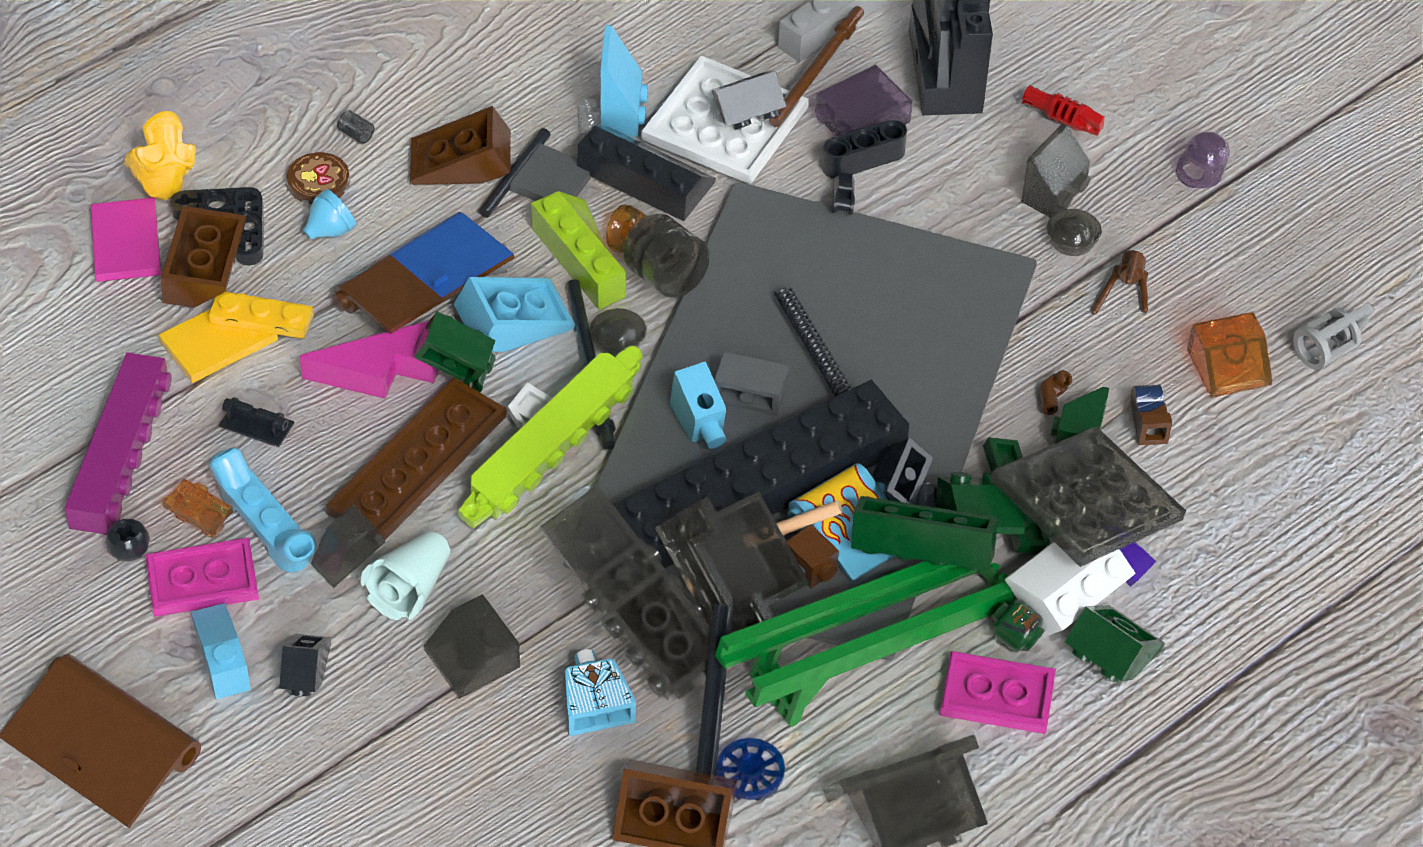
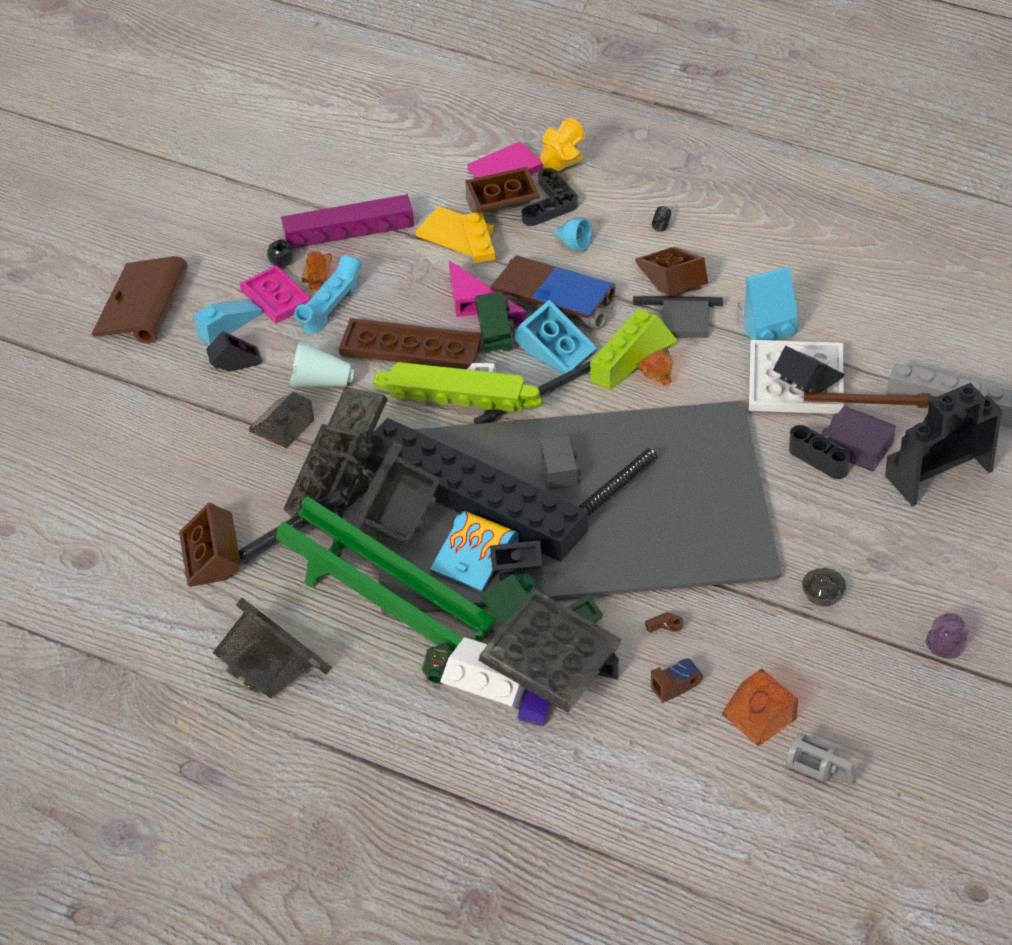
camera: 70 degrees right, 5 degrees down
black hinge [219,397,295,447] -> none
tile [286,152,350,204] -> none
clear smoke slope [311,504,385,588] -> none
medium azure torso [565,649,636,736] -> none
black slope [577,125,716,221] -> none
clear smoke hat [589,308,647,357] -> none
clear smoke wheel [623,213,710,298] -> none
medium azure torso [669,362,727,449] -> none
clear blue wheel [717,738,785,801] -> none
light nougat bar [742,500,843,549] -> none
reddish brown brick [784,524,839,589] -> none
black bar [832,172,855,215] -> none
dark green brick [851,496,998,571] -> none
dark pink tile [940,651,1056,734] -> none
clear smoke slope [1021,123,1090,219] -> none
red hinge [1022,85,1105,136] -> none
dark green slope [1050,387,1109,451] -> none
dark green slope [1064,605,1166,683] -> none
reddish brown plant [1092,250,1148,314] -> none

